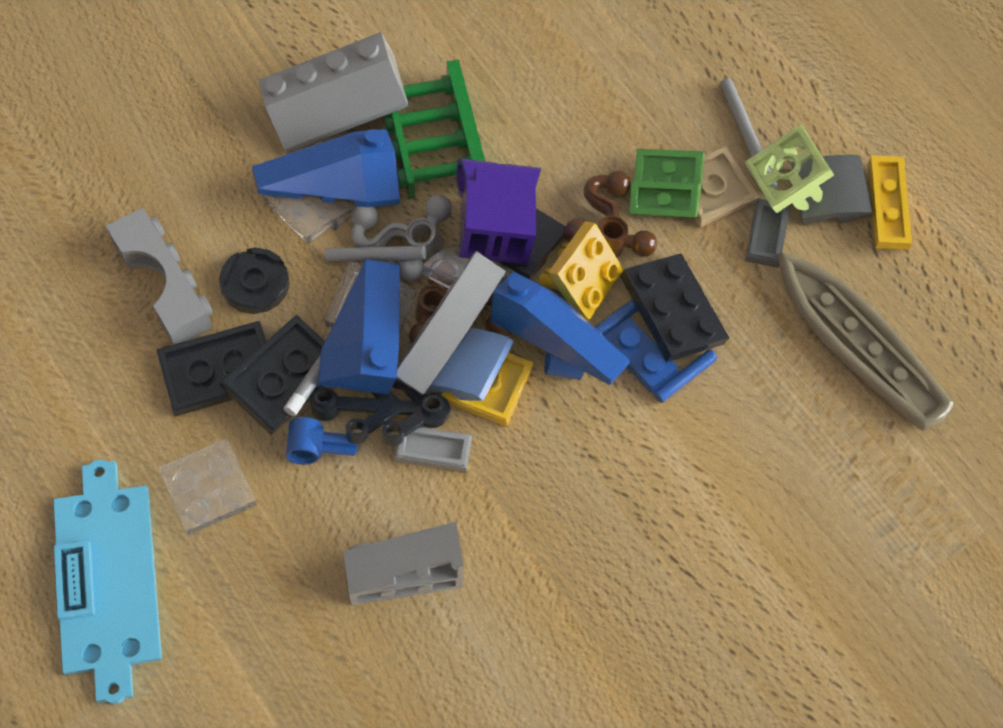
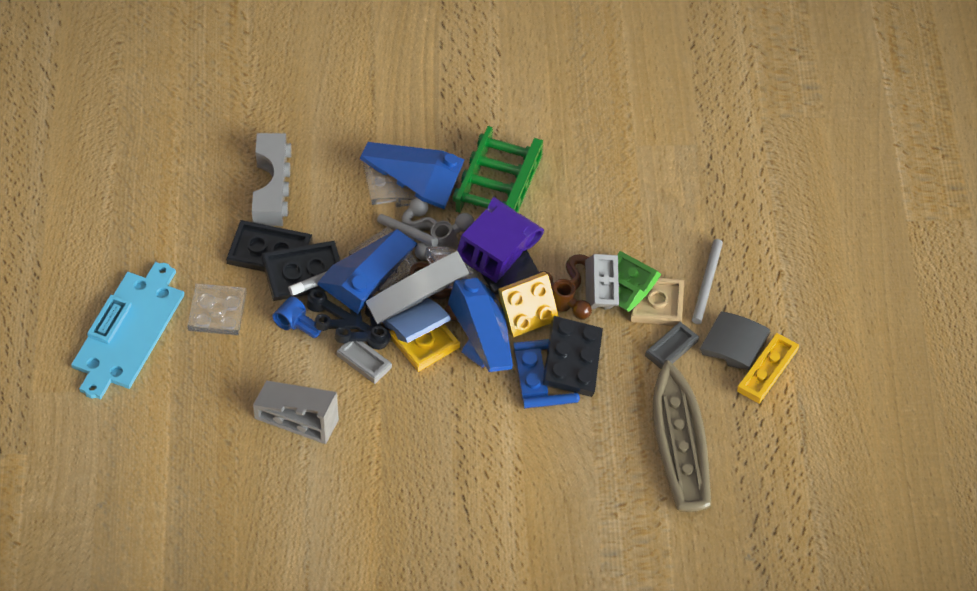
camera: 35 degrees right, 10 degrees down
black tile [219,247,290,314] -> none
light grey slope [259,32,409,153] -> none
yellowish green piece [745,124,834,213] -> none
none -> light grey hinge [585,254,619,310]

